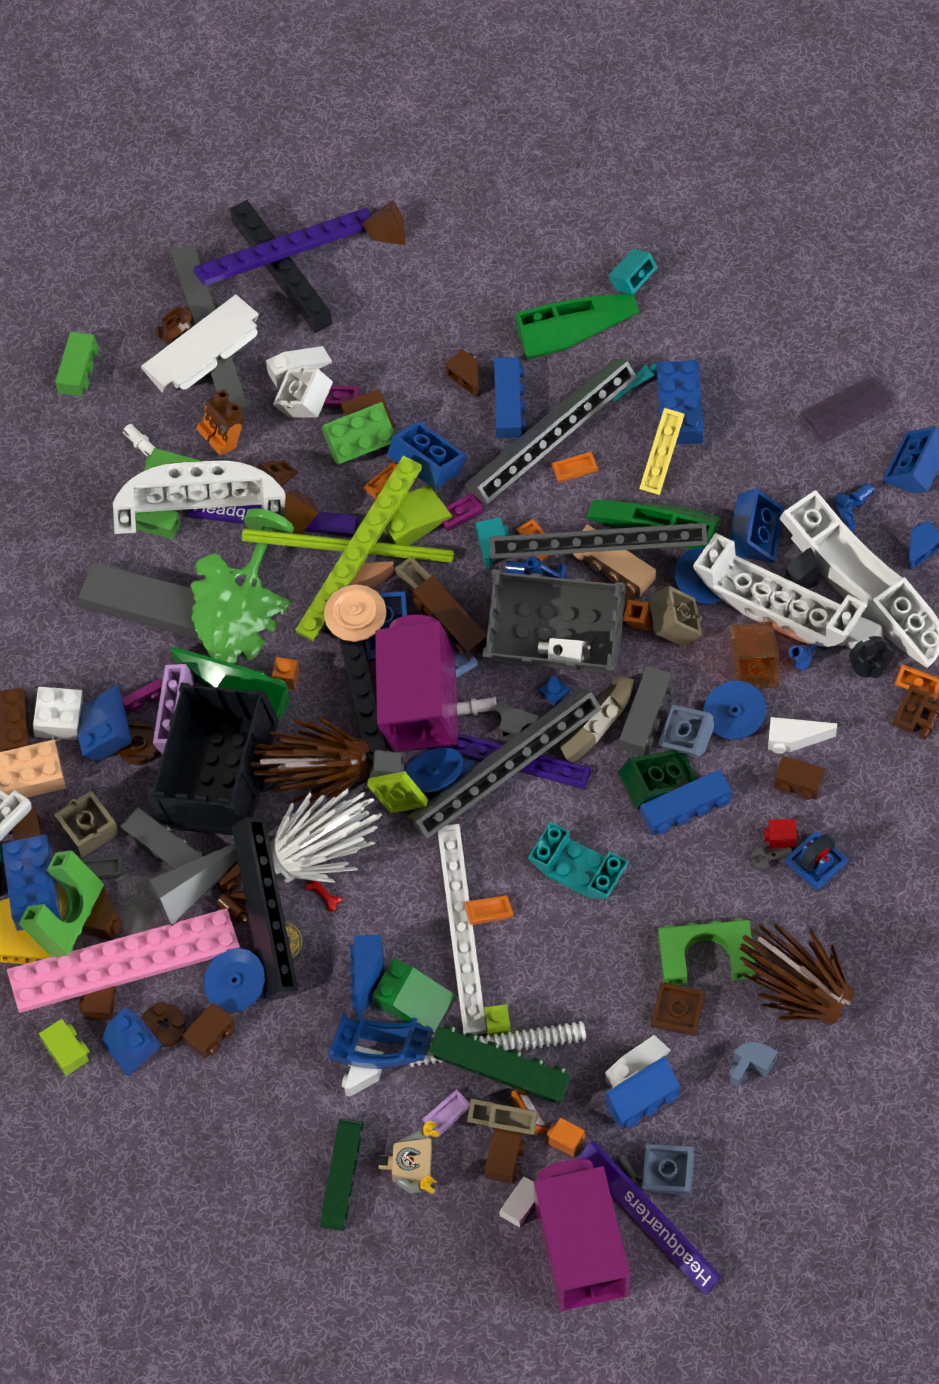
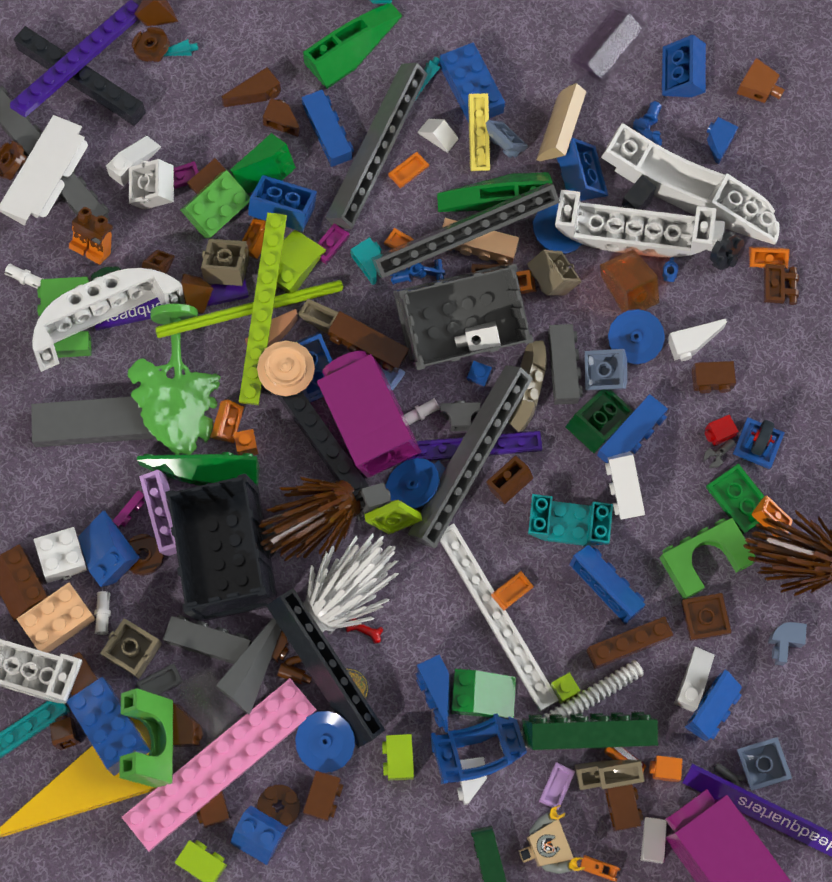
camera: 30 degrees left, 10 degrees up
none -> white pin [94,591,111,635]
none -> reddish brown plate [132,27,170,62]
none -> teal piece [164,39,198,56]
none -> dark tan brick [201,239,250,286]
none -> orange slope [211,400,244,443]
none -> reddish brown slope [221,67,281,107]
none -> green slope [230,133,296,194]
none -> lime brick [382,734,414,781]
none -> white slope [417,119,459,153]
none -> sand blue slope [486,120,528,158]
none -> reddish brown brick [486,455,534,505]
none -> tan slope [536,83,586,161]
none -> blue slope [569,545,646,625]
none -> orange bar [580,855,621,882]
none -> reddish brown brick [586,616,673,670]
none -> white slope [605,451,645,520]
none -> green plate [706,463,765,535]
none -> orange slope [752,496,793,537]

